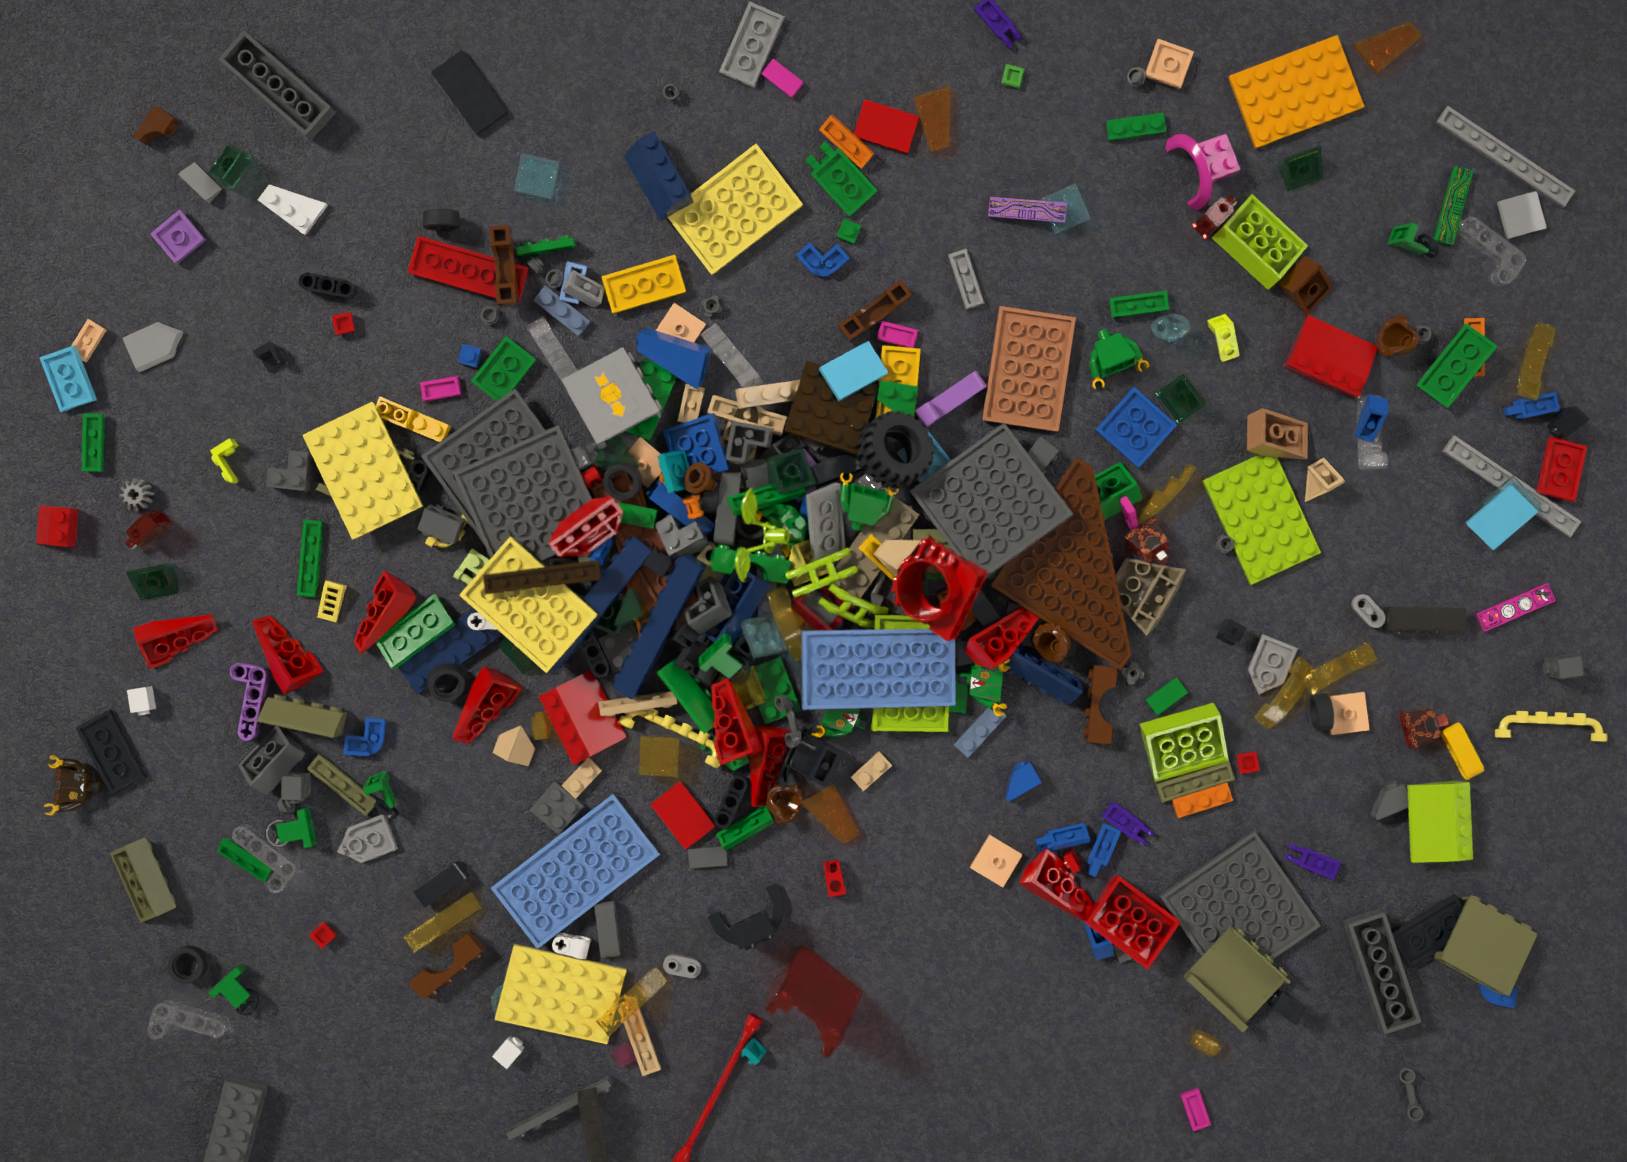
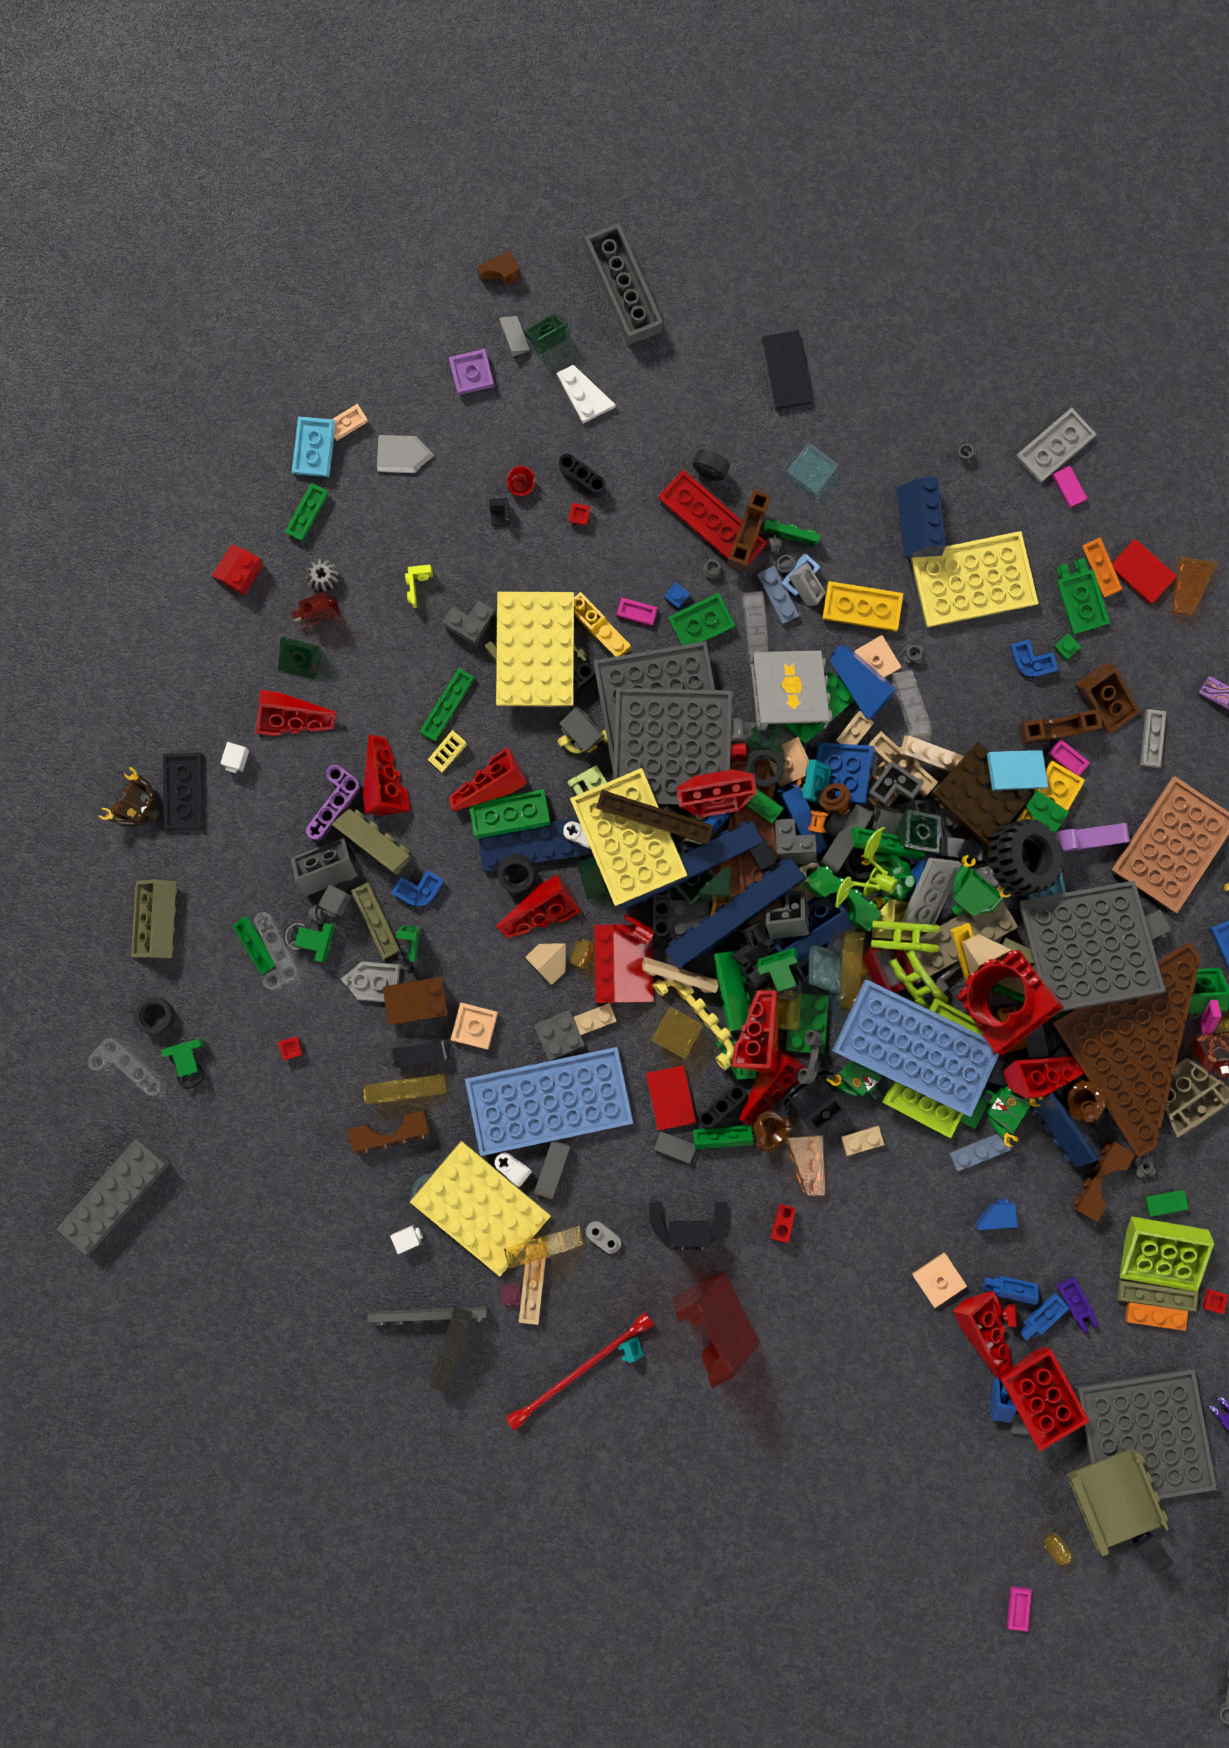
camera: 20 degrees right, 5 degrees down
none -> reddish brown slope [383,977,447,1025]
none -> light nougat plate [451,1002,498,1050]
none -> red hair [506,466,535,497]
none -> red hinge [616,913,654,945]
none -> reddish brown slope [1074,662,1140,734]

